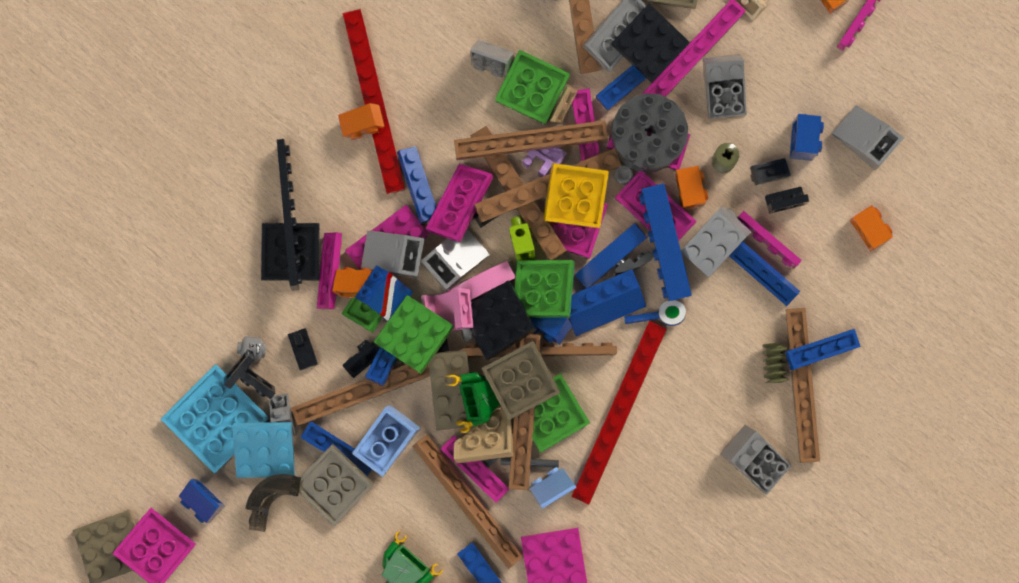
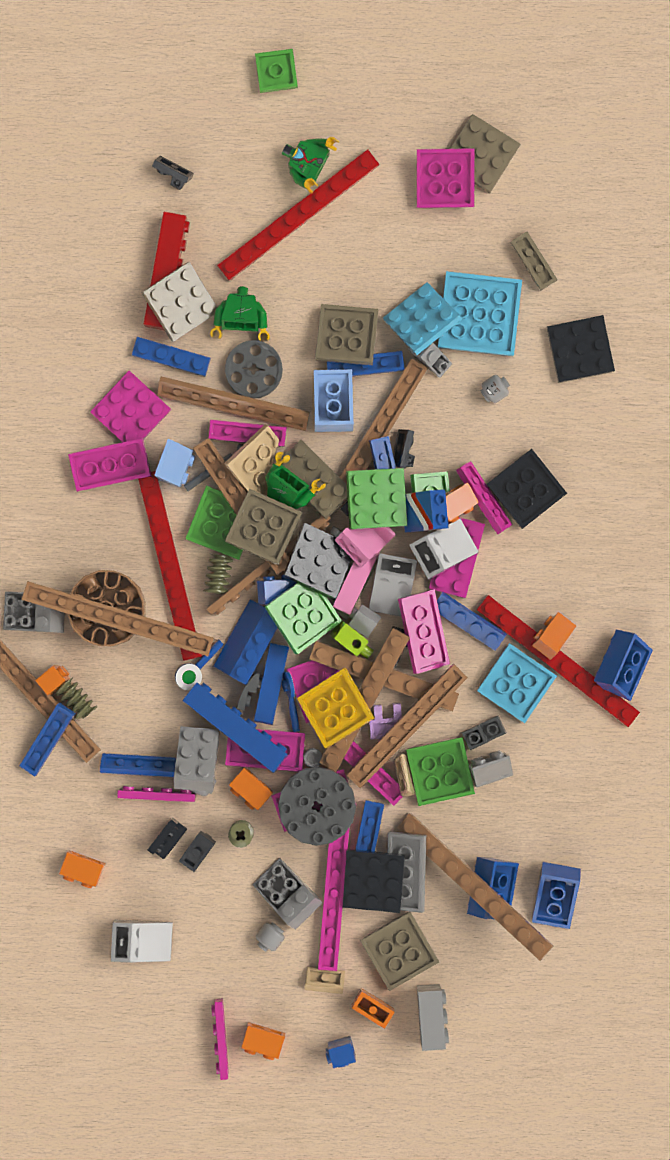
camera: 140 degrees right, 5 degrees up
blue slope [179,479,225,523] -> none
black bracket [224,349,276,399] -> none
clear smoke arch [245,474,301,532] -> none
black plate [277,139,302,291] -> none
black hinge [287,328,318,371] -> none
blue brick [789,114,824,161] -> none
none -> medium nougat plate [22,581,214,656]
none -> orange brick [35,665,70,695]
none -> medium nougat brick [67,570,146,646]
none -> dark pink plate [68,438,152,492]
none -> olive piece [203,553,233,594]
none -> dark grey wedge [225,340,283,398]
none -> light grey head [256,922,285,952]
none -> blue piece [282,671,300,732]
none -> light grey brick [349,604,381,638]
none -> dark grey slope [462,715,507,750]
none -> medium azure plate [477,643,557,723]
none -> dark tan plate [511,232,558,291]
none -> black plate [547,315,615,383]
none -> blue slope [594,629,653,701]

